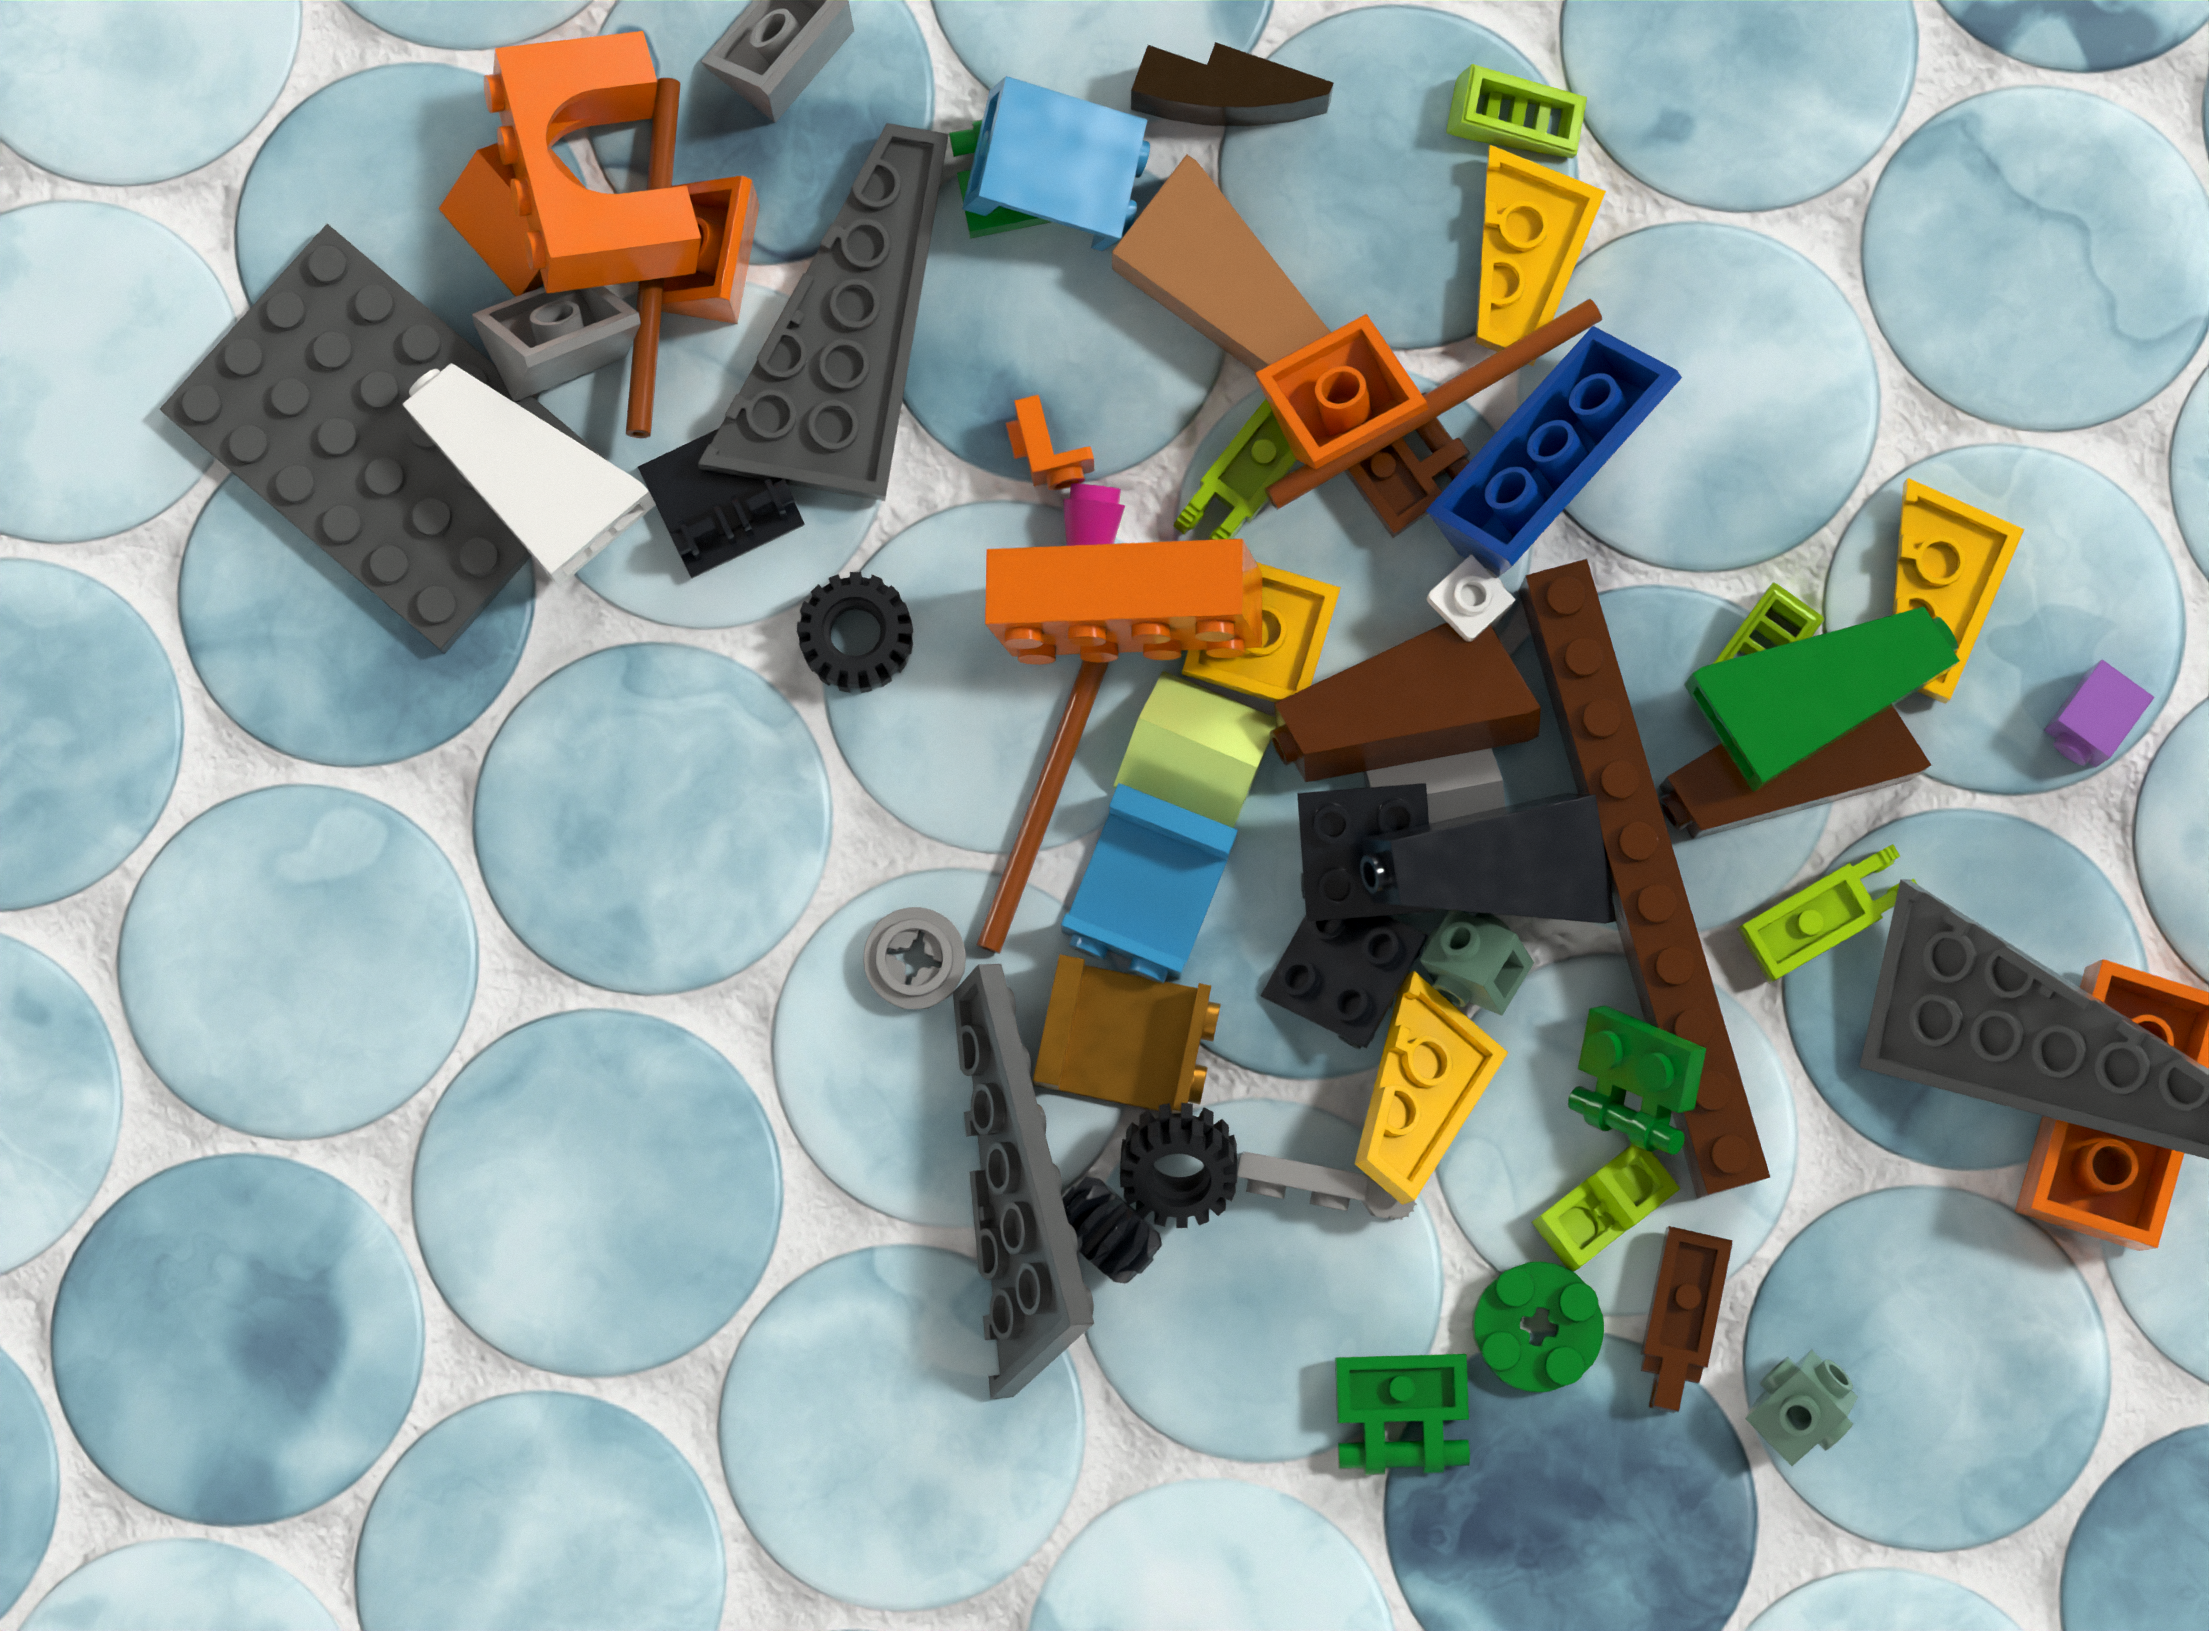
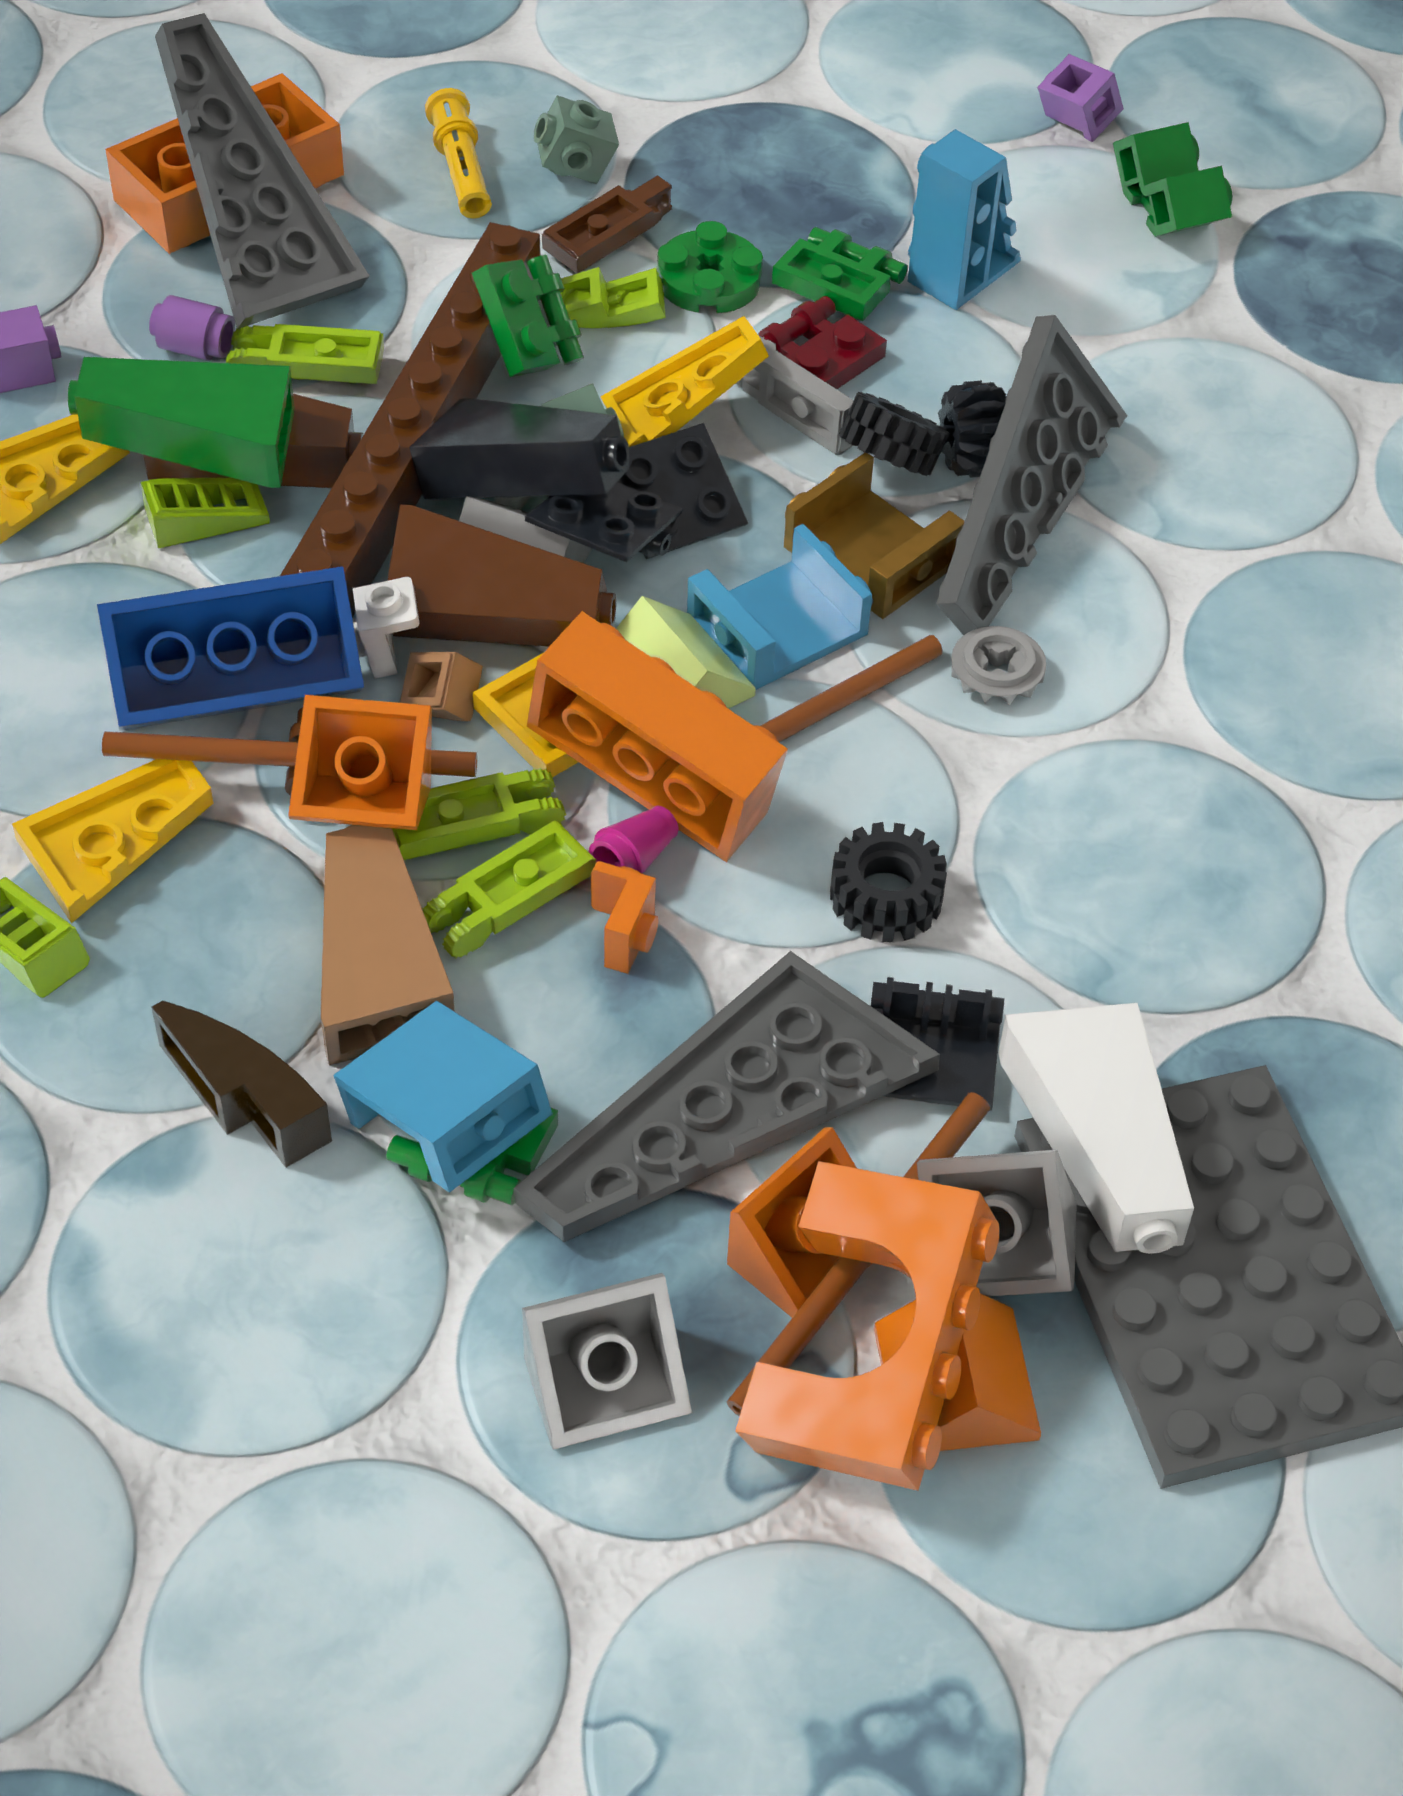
camera: 150 degrees left, 30 degrees down
none -> medium lavender brick [149,295,235,361]
none -> medium nougat slope [400,652,483,721]
none -> lime hinge [422,820,596,959]
none -> yellow pin [425,88,492,219]
none -> dark red plate [758,296,887,389]
none -> dark azure wedge [907,129,1021,310]

